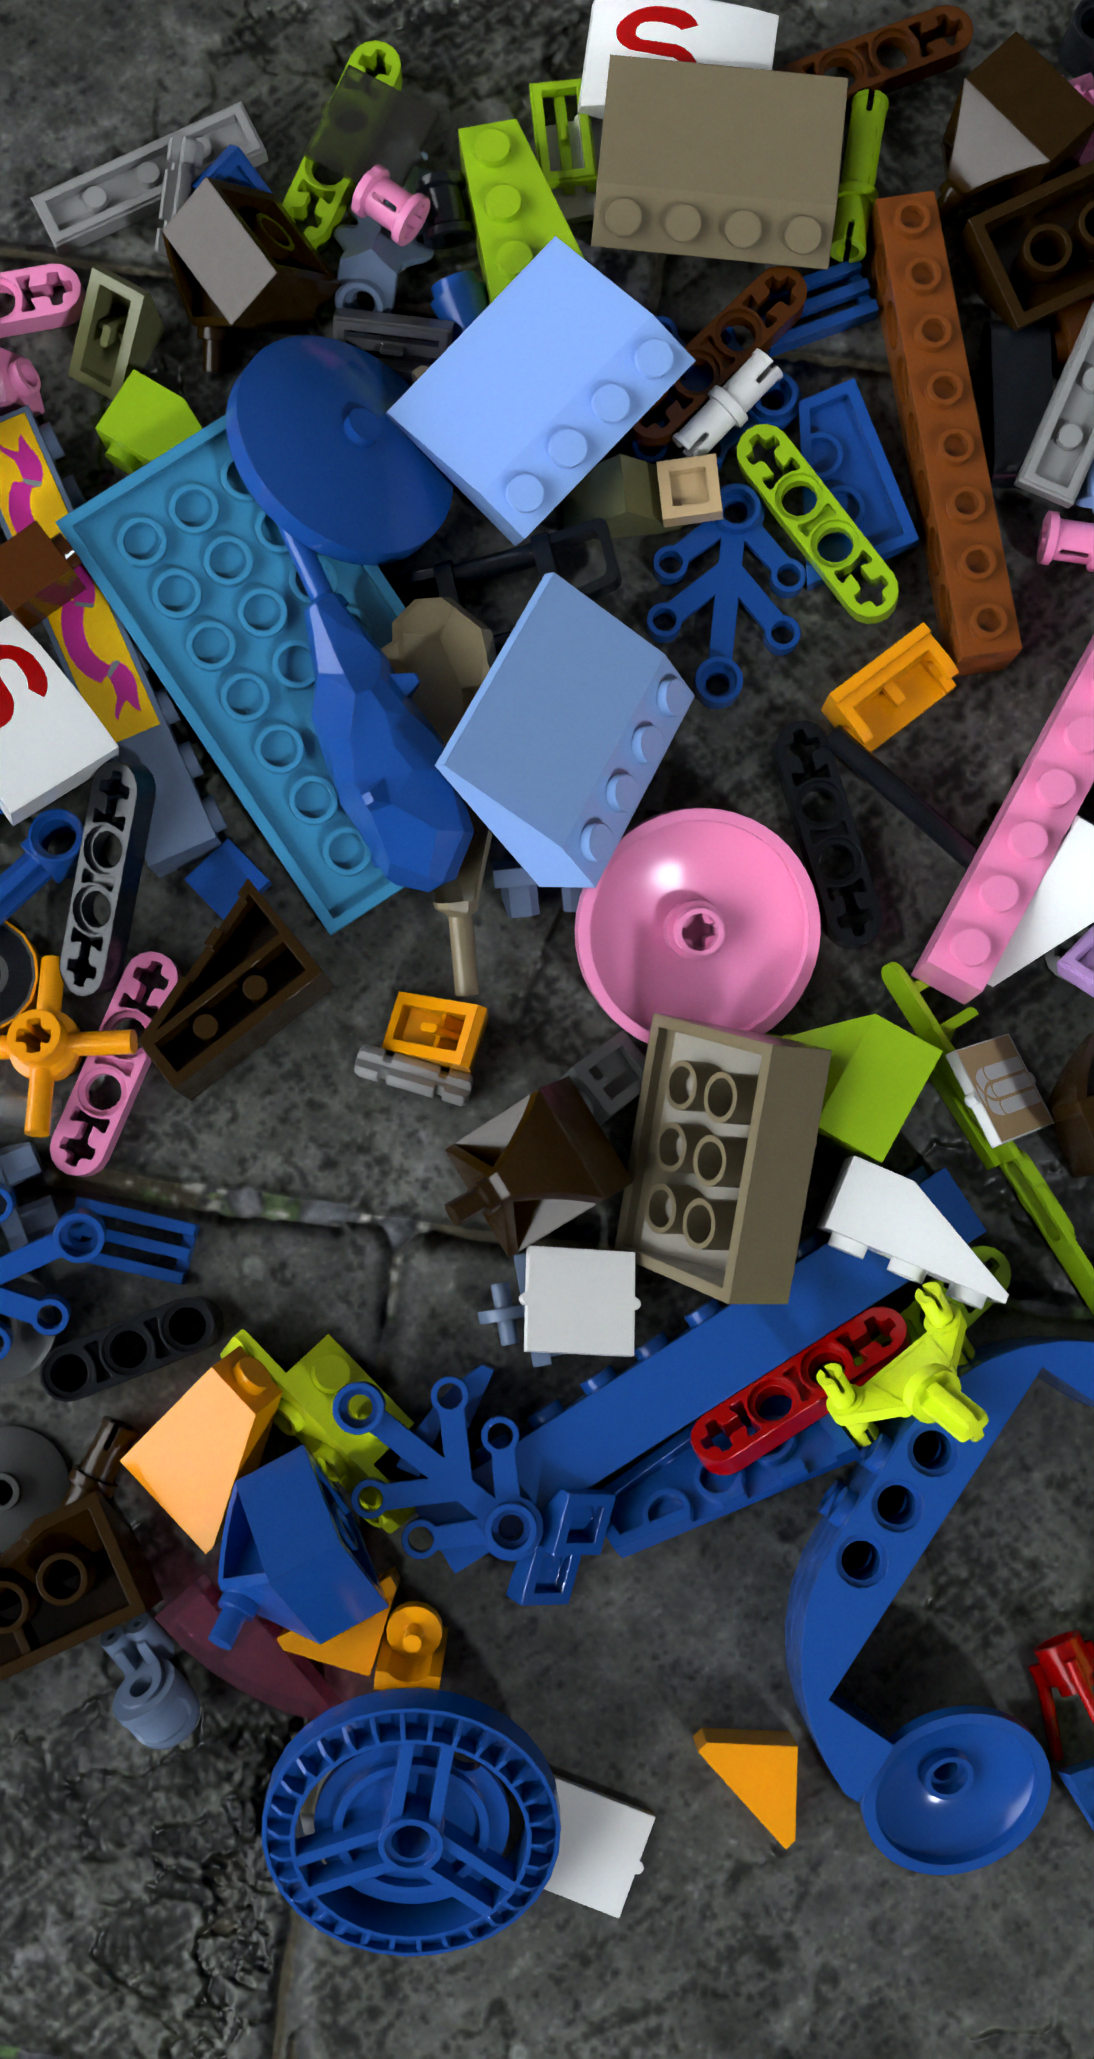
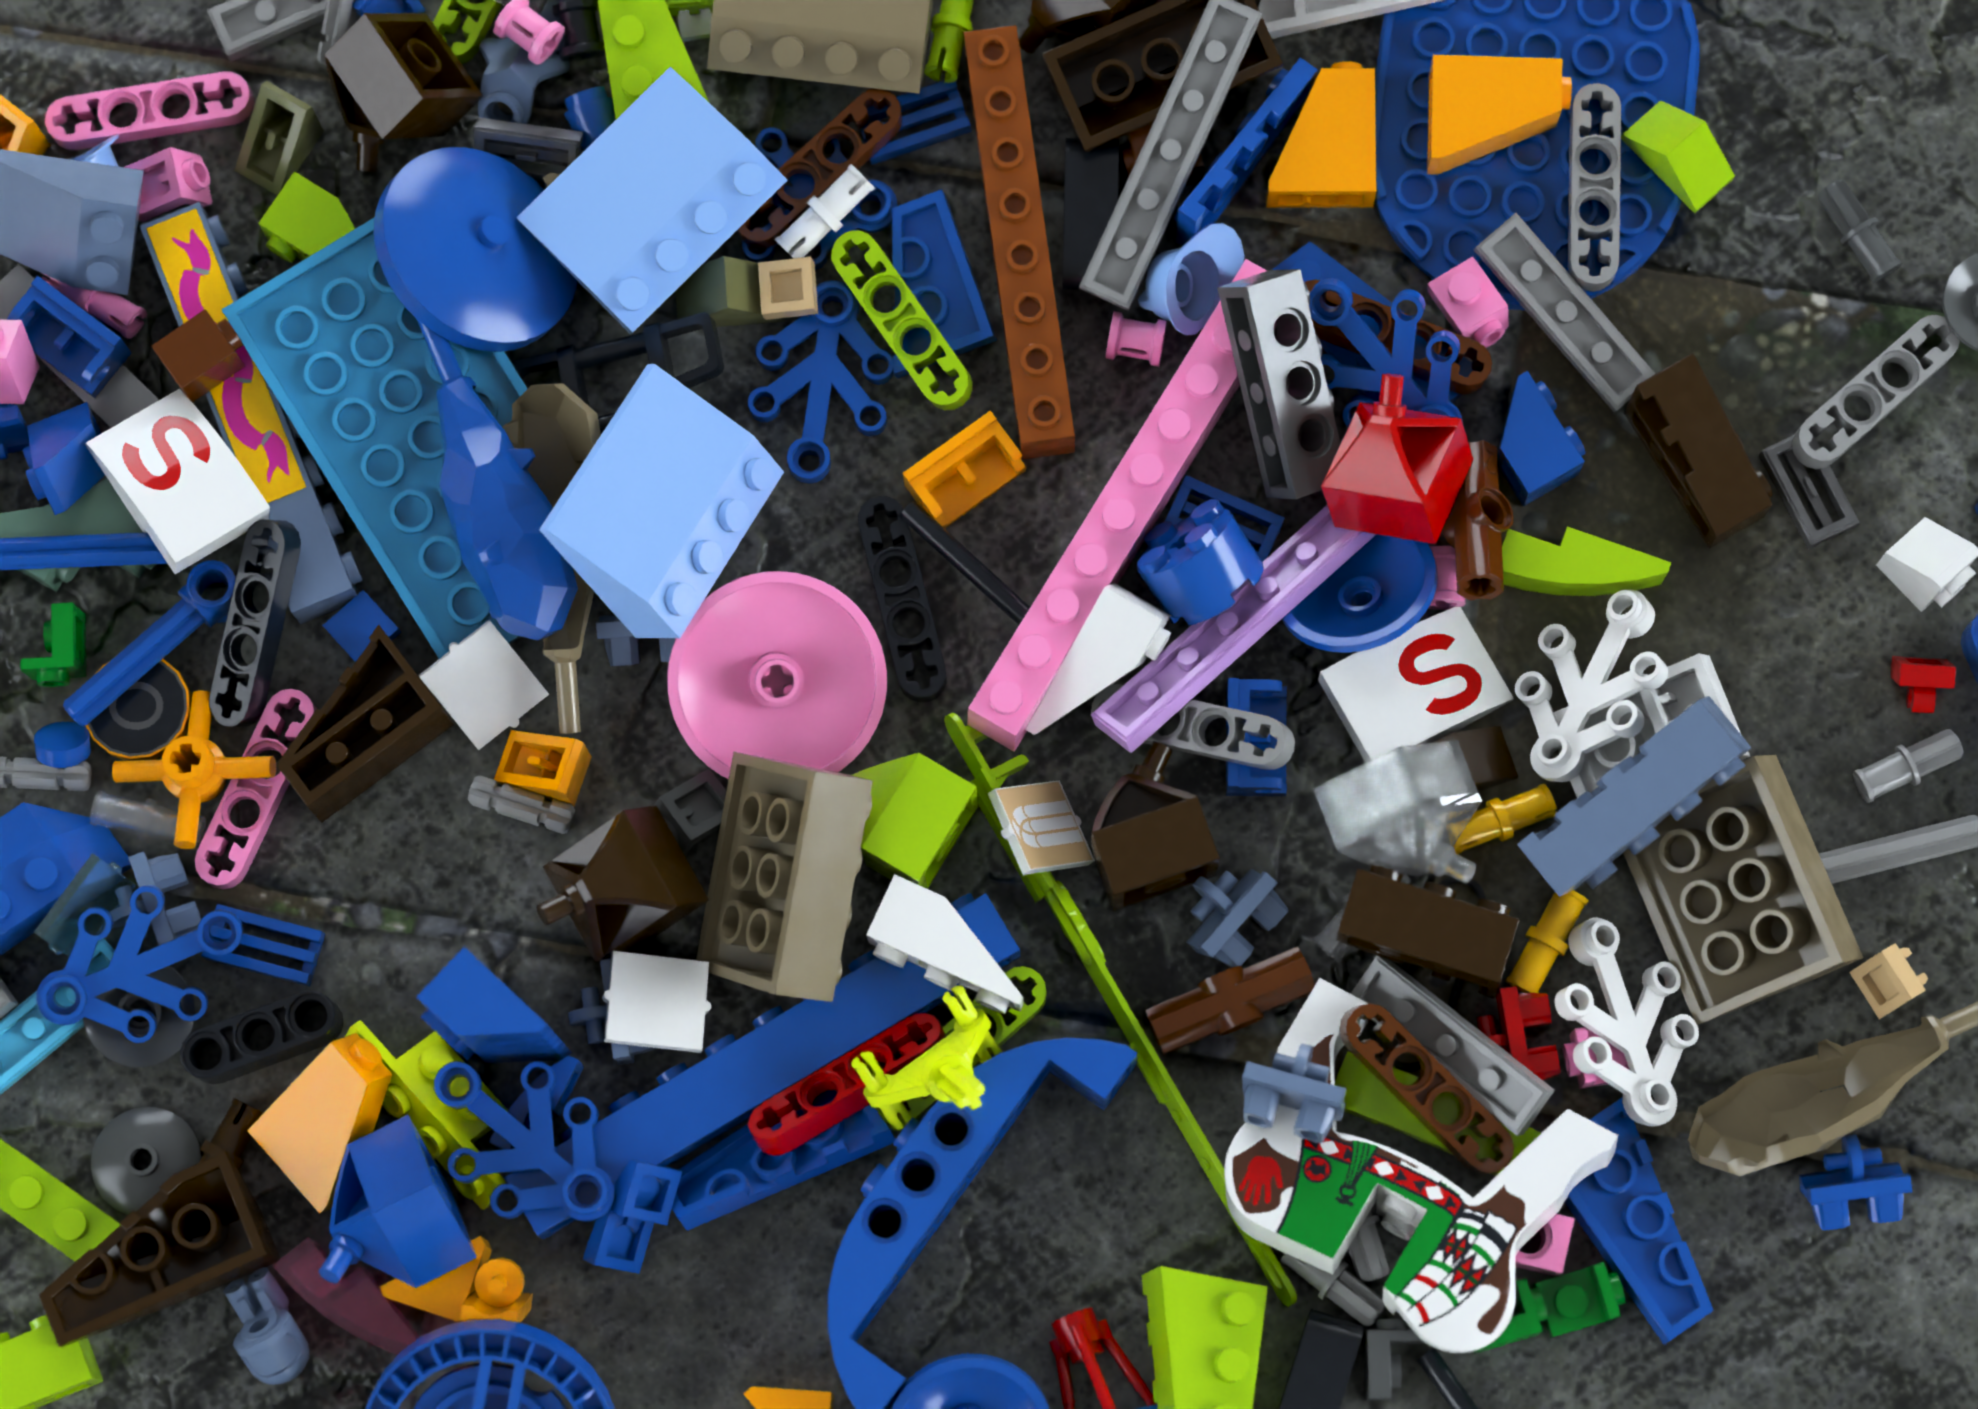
camera: 10 degrees right, 5 degrees down
none -> blue slope [416,946,572,1063]
none -> white piece [418,620,549,750]

